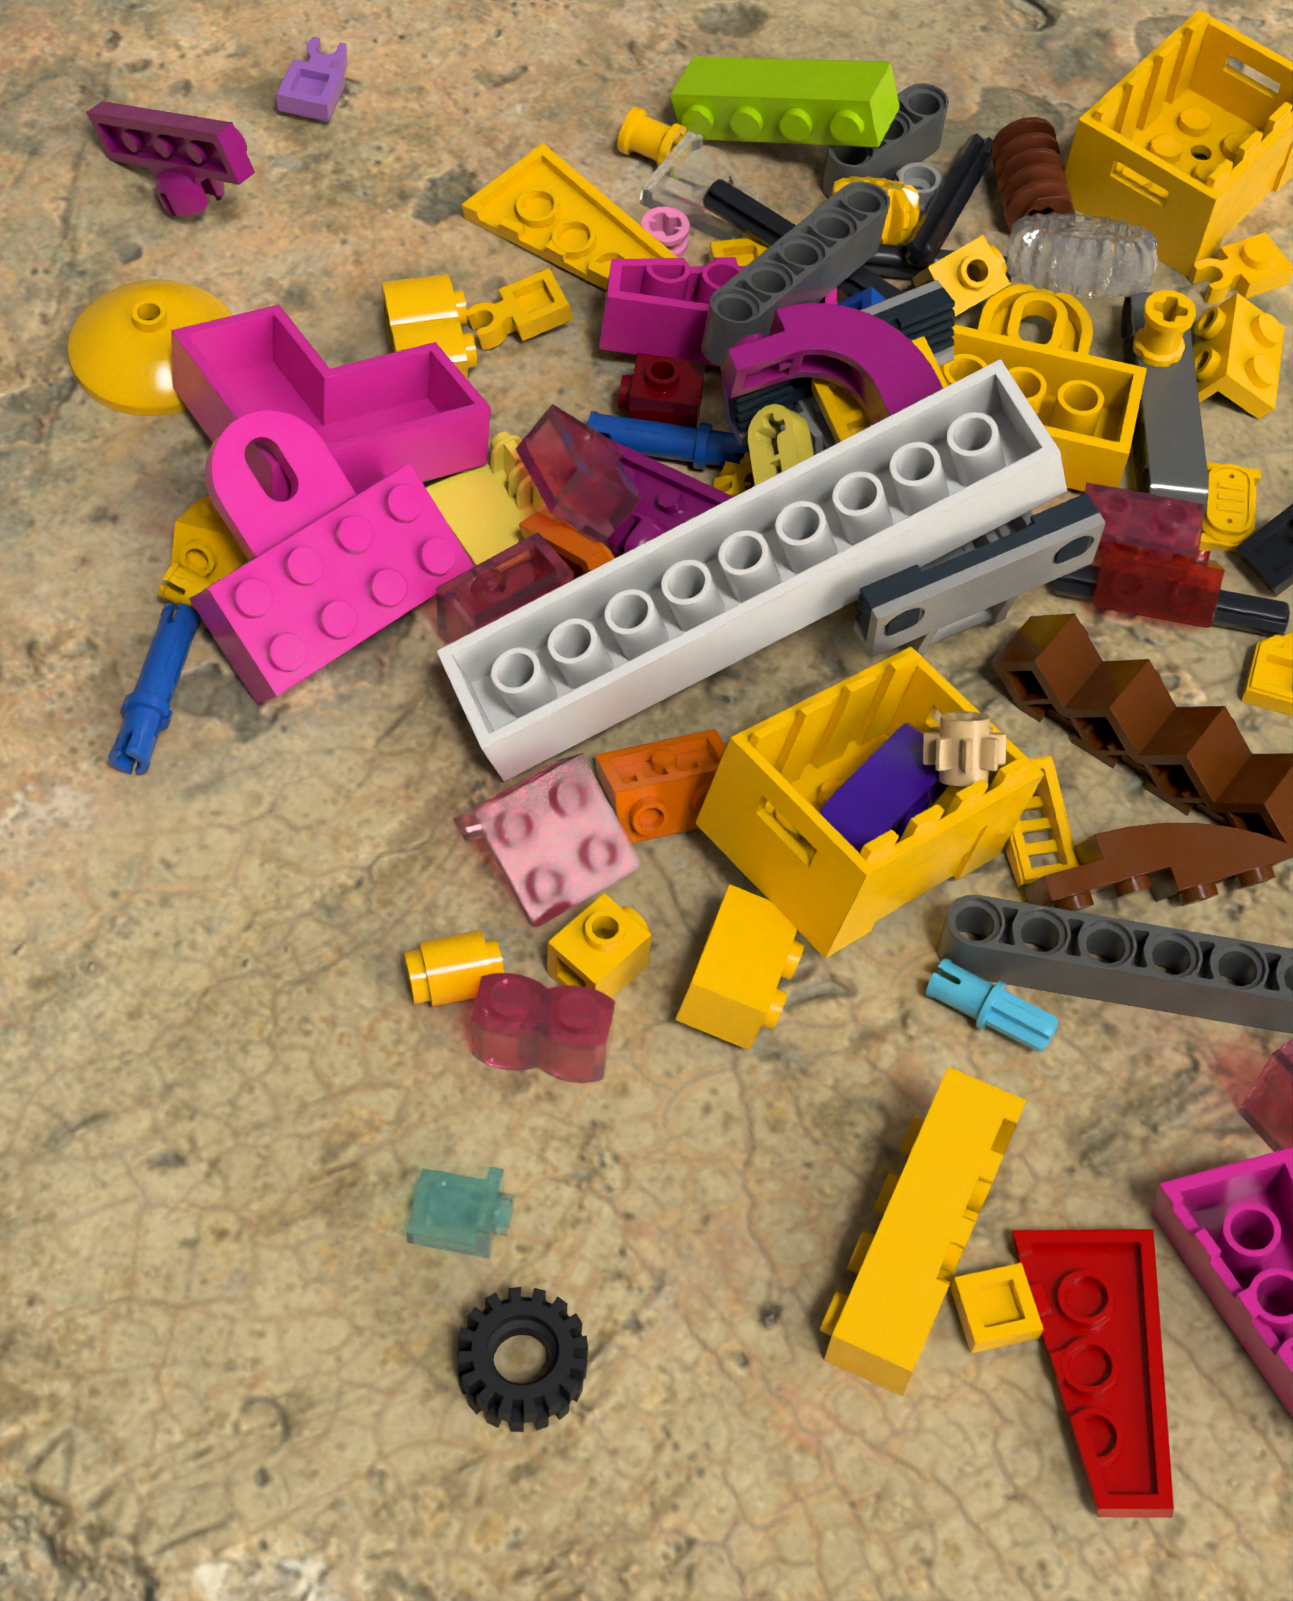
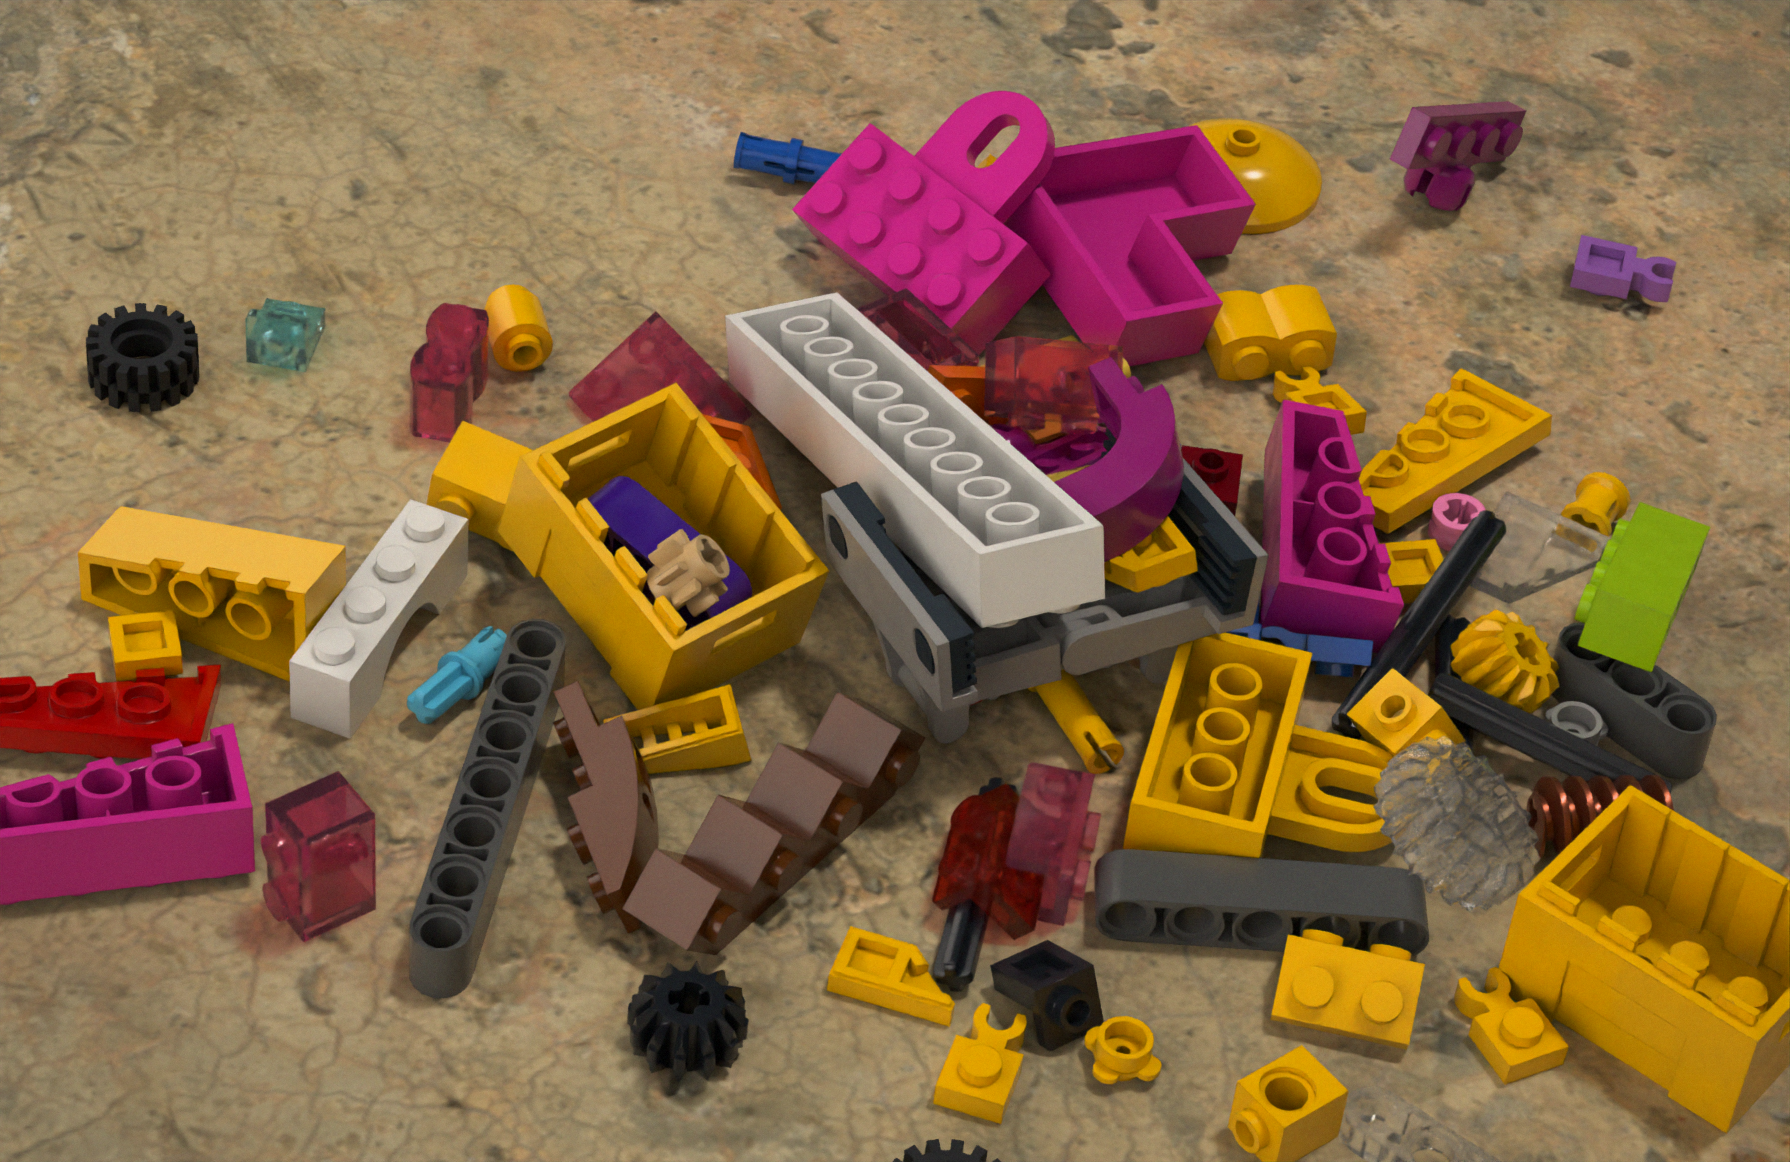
camera: 90 degrees right, 15 degrees down
yellow brick [547,893,652,1015] -> none
dark grey beam [701,181,890,367] -> none
yellow bush [1133,290,1196,367] -> none
yellow piece [1192,461,1261,553] -> none
none -> white arch [289,499,469,739]

